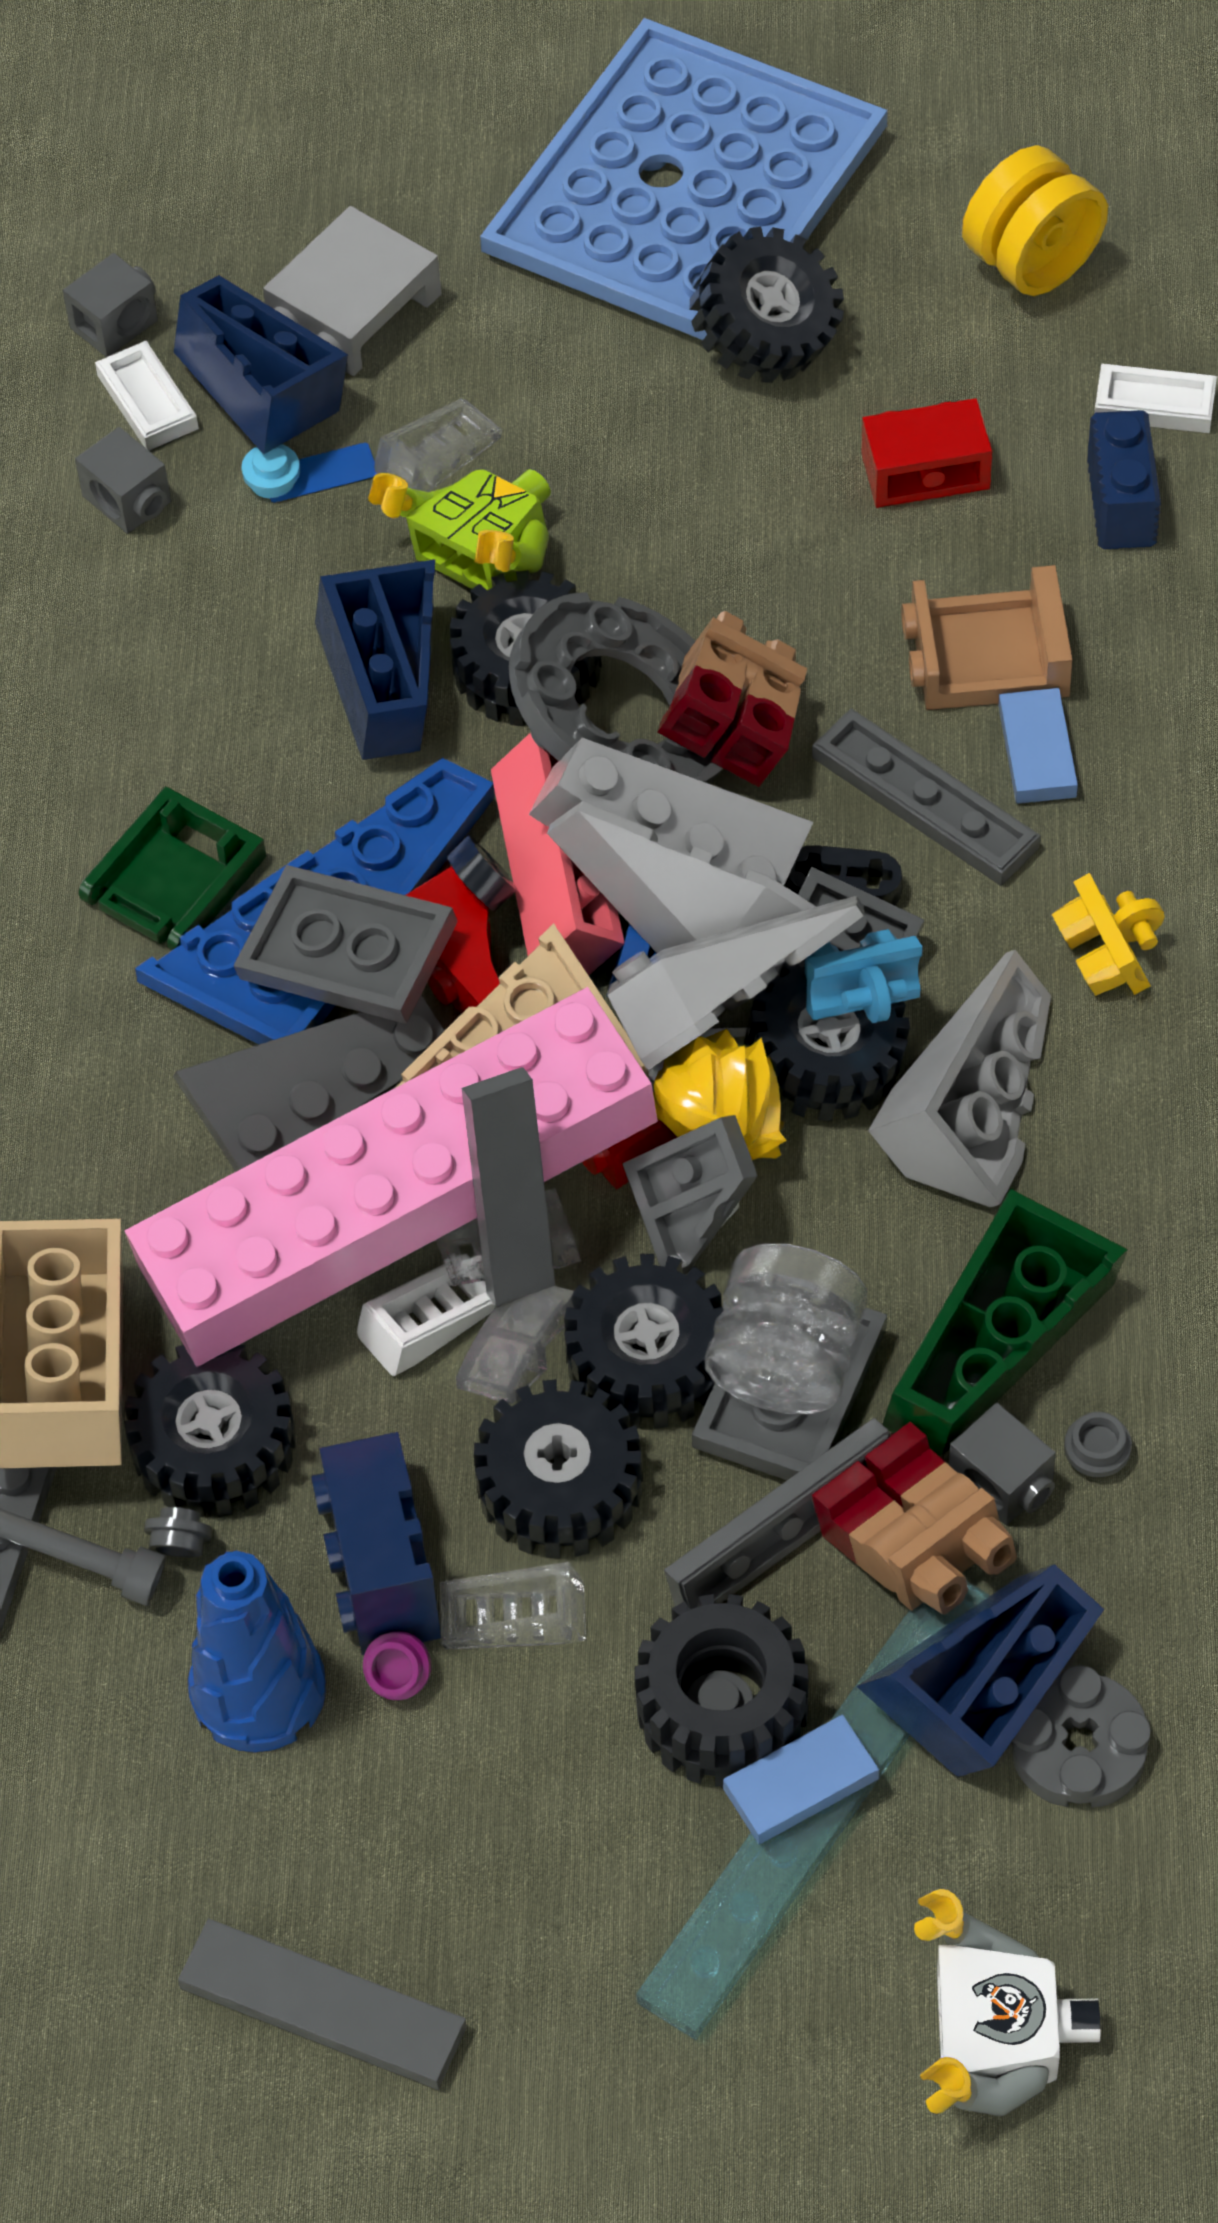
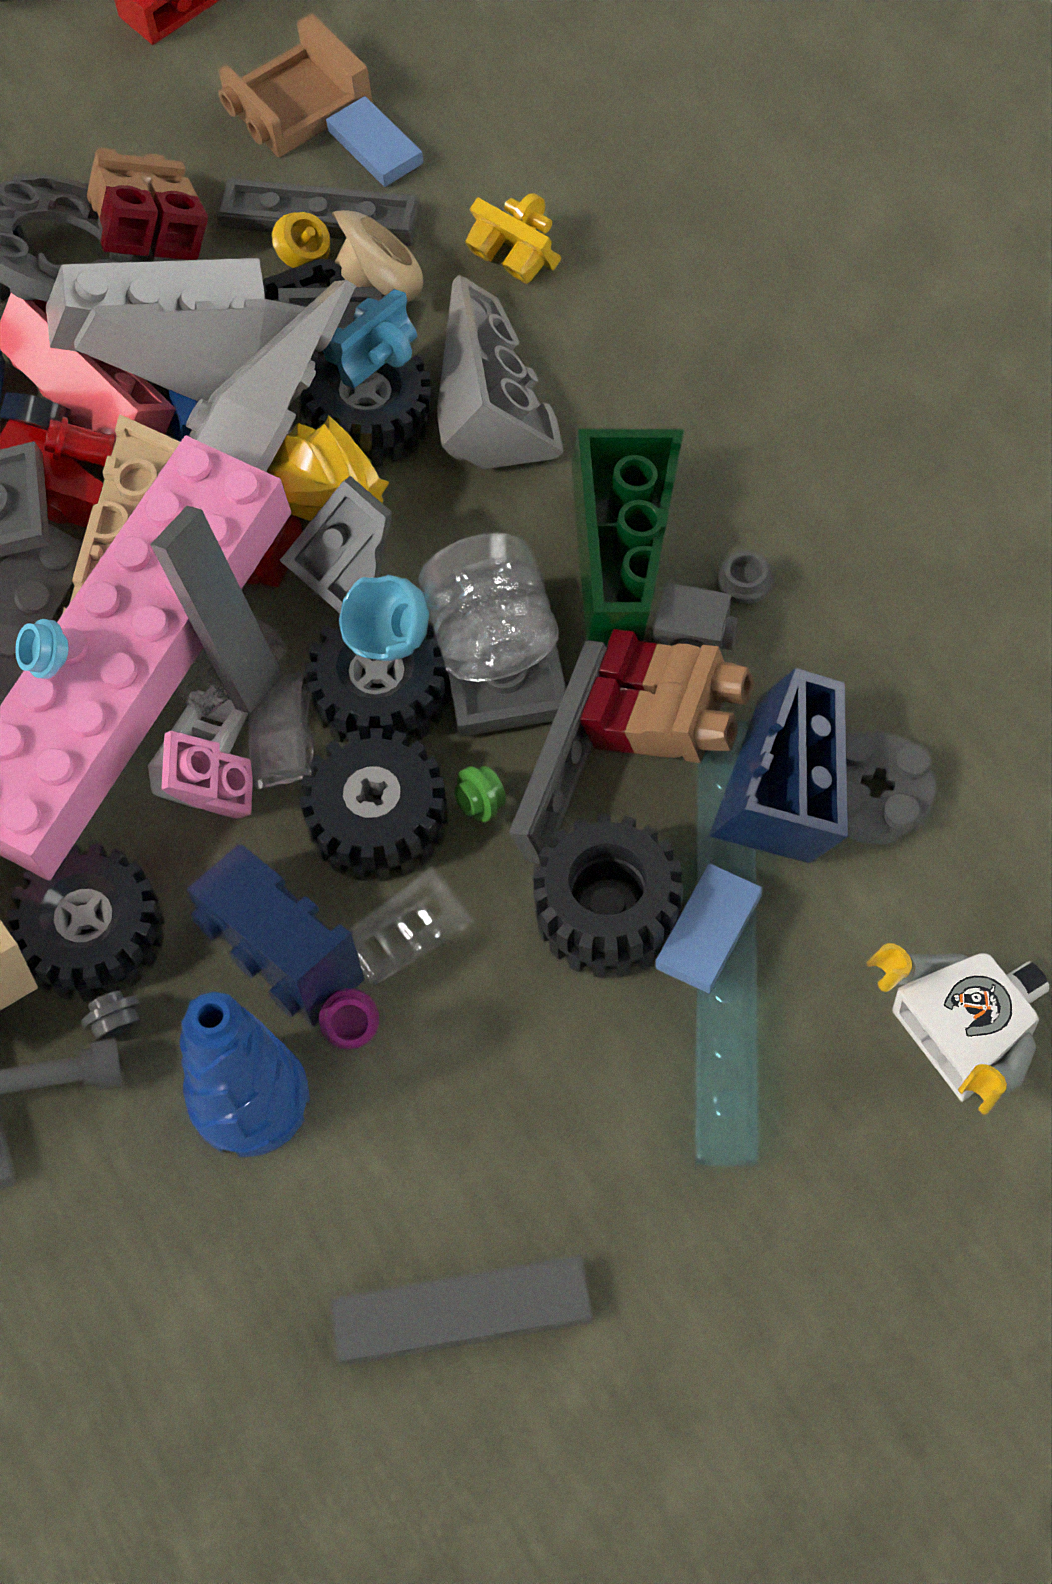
camera: 30 degrees left, 5 degrees up
none -> medium azure plate [15,619,69,679]
none -> red pin [44,417,115,467]
none -> bright pink slope [161,731,254,819]
none -> yellow hat [272,212,330,268]
none -> tan hat [332,210,423,302]
none -> medium azure hair [339,574,429,661]
none -> bright green plate [454,766,506,822]

